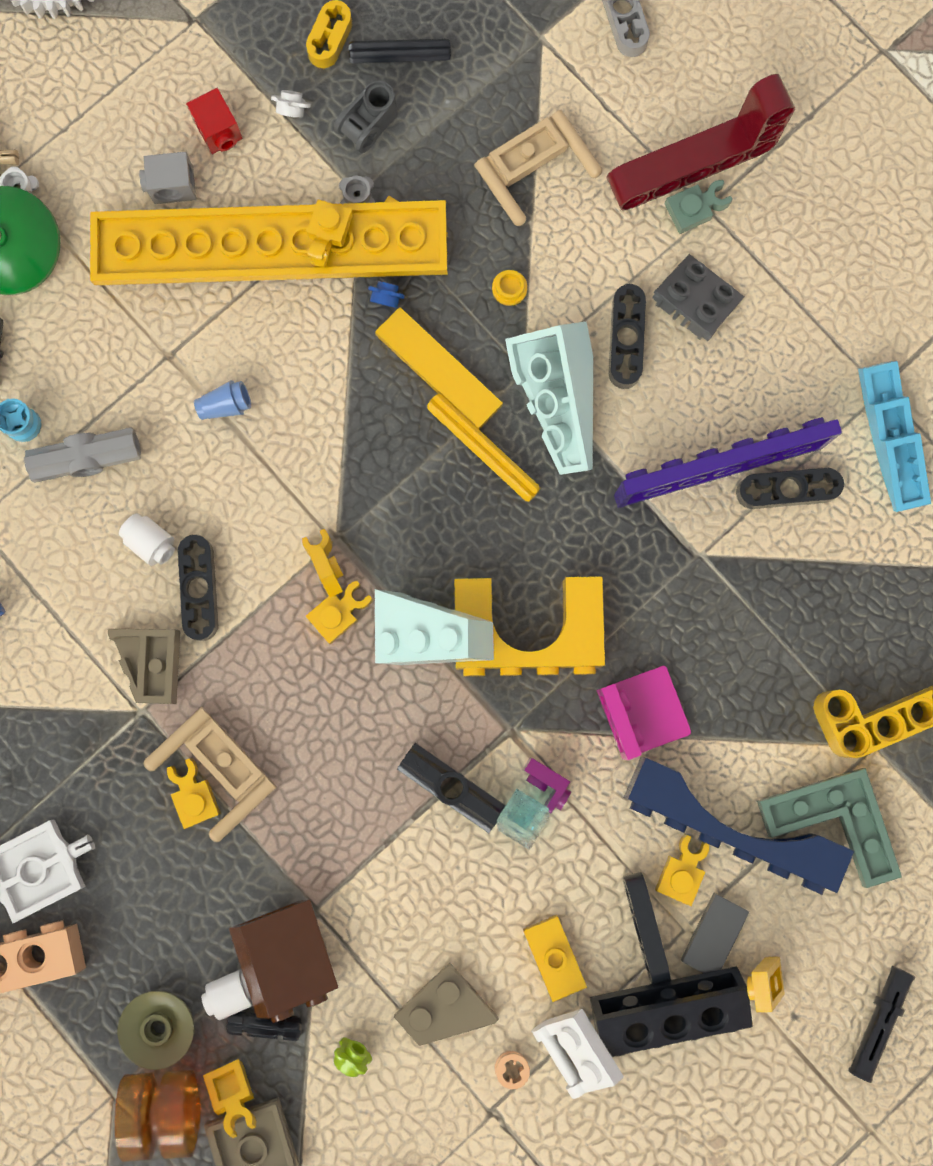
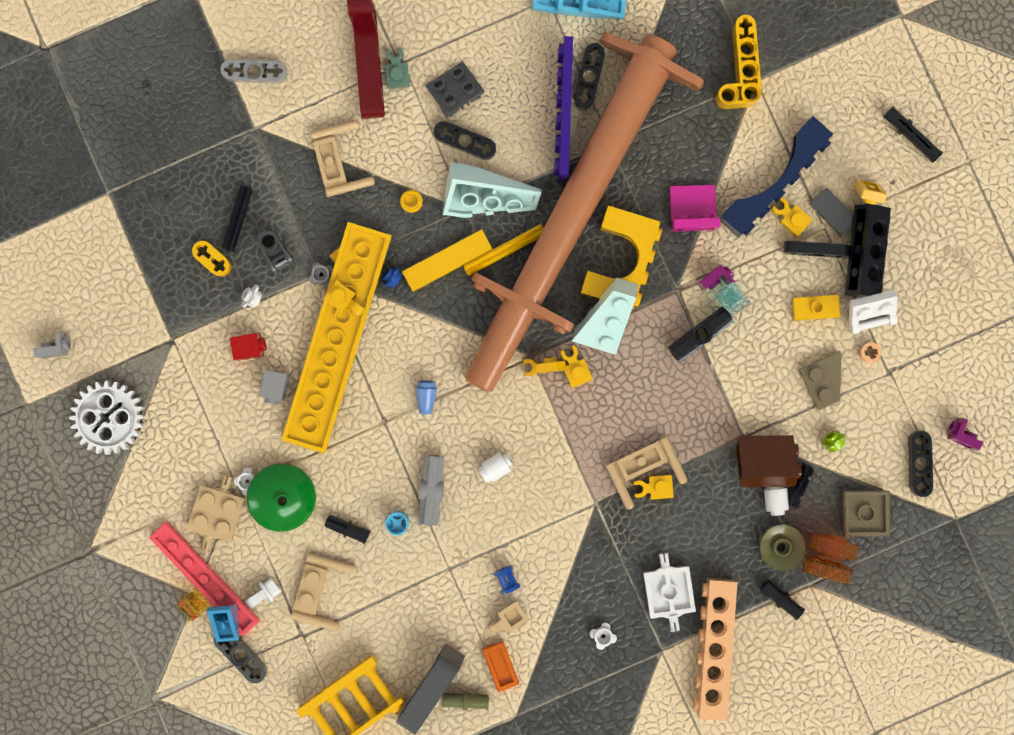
camera: 70 degrees left, 5 degrees up
dark tan wing [108,629,180,704] -> none
black beam [178,535,218,641] -> none
yellow plate [203,1059,256,1138] -> none
sand green plate [757,768,902,888] -> none
none -> nougat piece [464,32,704,393]
none -> black pin [760,580,805,620]

